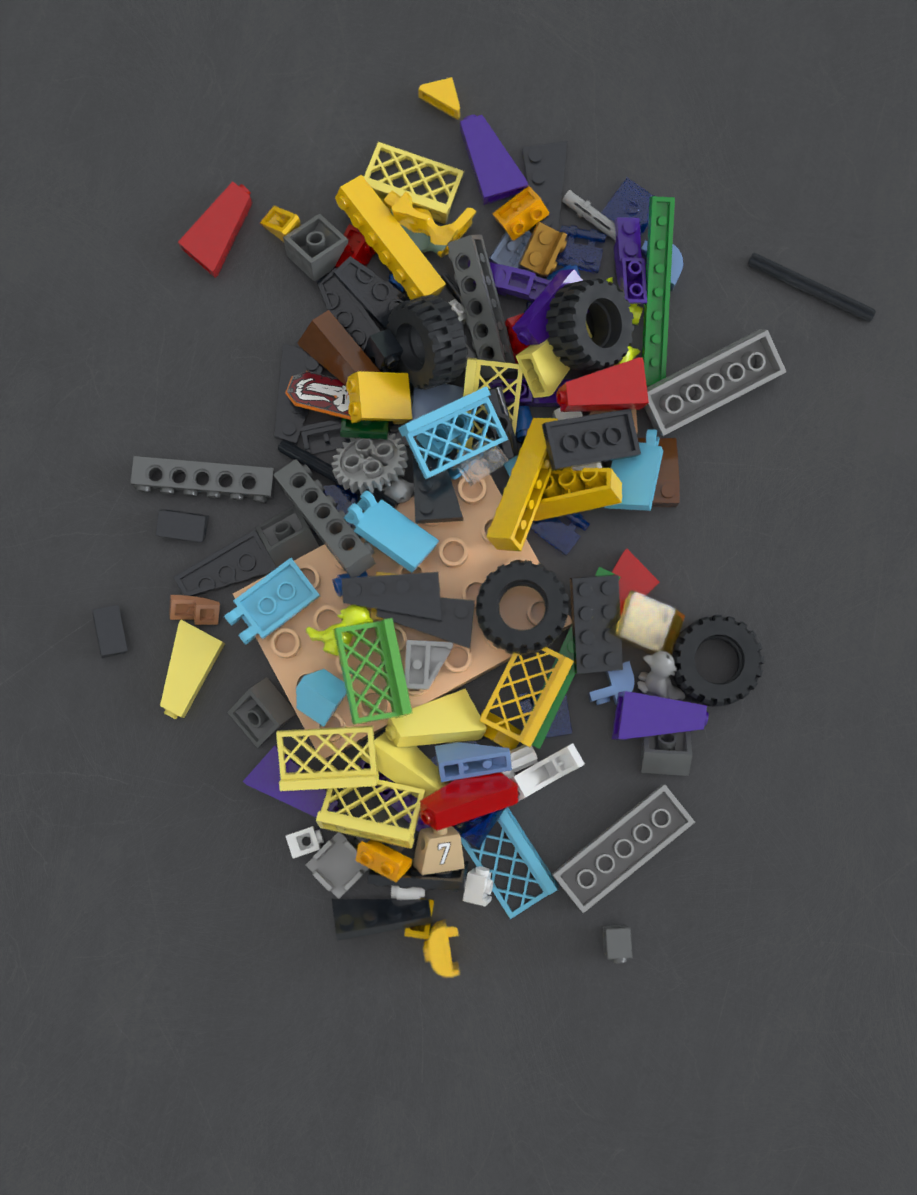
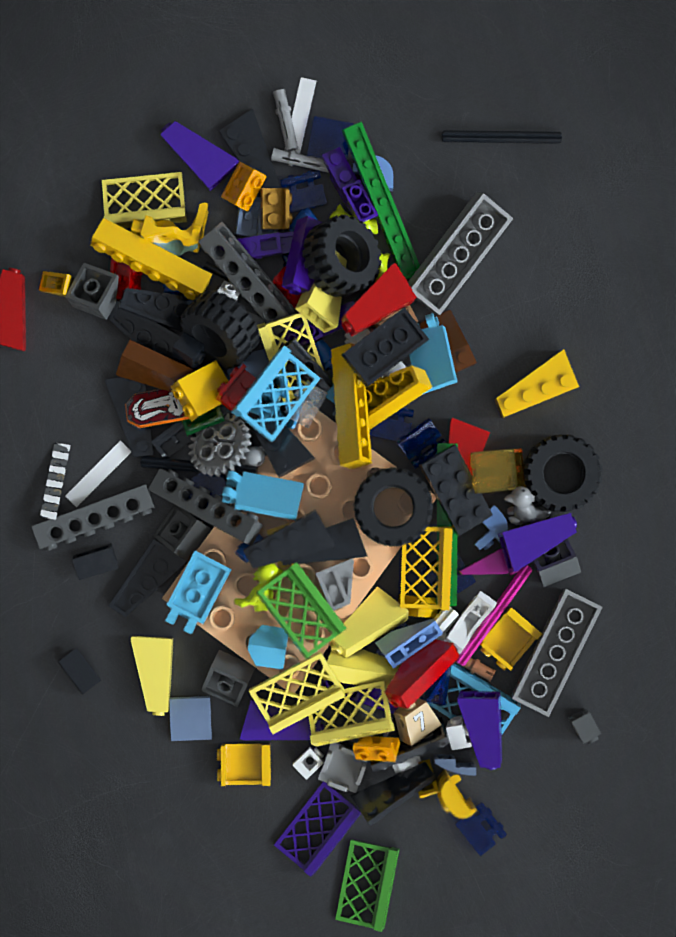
camera: 20 degrees left, 5 degrees up
nougat slope [169,595,220,625] -> none
yellow slope [419,77,460,120] -> none
none -> sticker [40,443,70,520]
none -> white sticker [66,440,131,507]
none -> sand blue slope [169,696,212,741]
none -> red bracket [216,364,257,411]
none -> yellow panel [217,743,271,786]
none -> light grey pin [273,89,298,151]
none -> dark purple fence [274,782,361,877]
none -> white sticker [284,77,316,154]
none -> bright green fence [335,839,400,932]
none -> clear blue plate [396,418,447,469]
none -> sand blue slope [433,754,476,776]
none -> nougat pin [454,658,496,682]
none -> clear blue plate [455,802,507,856]
none -> dark pink axle [456,565,533,666]
none -> magenta slope [457,548,521,576]
none -> dark purple slope [458,691,502,770]
none -> yellow panel [480,607,542,671]
none -> yellow wedge [495,349,579,418]

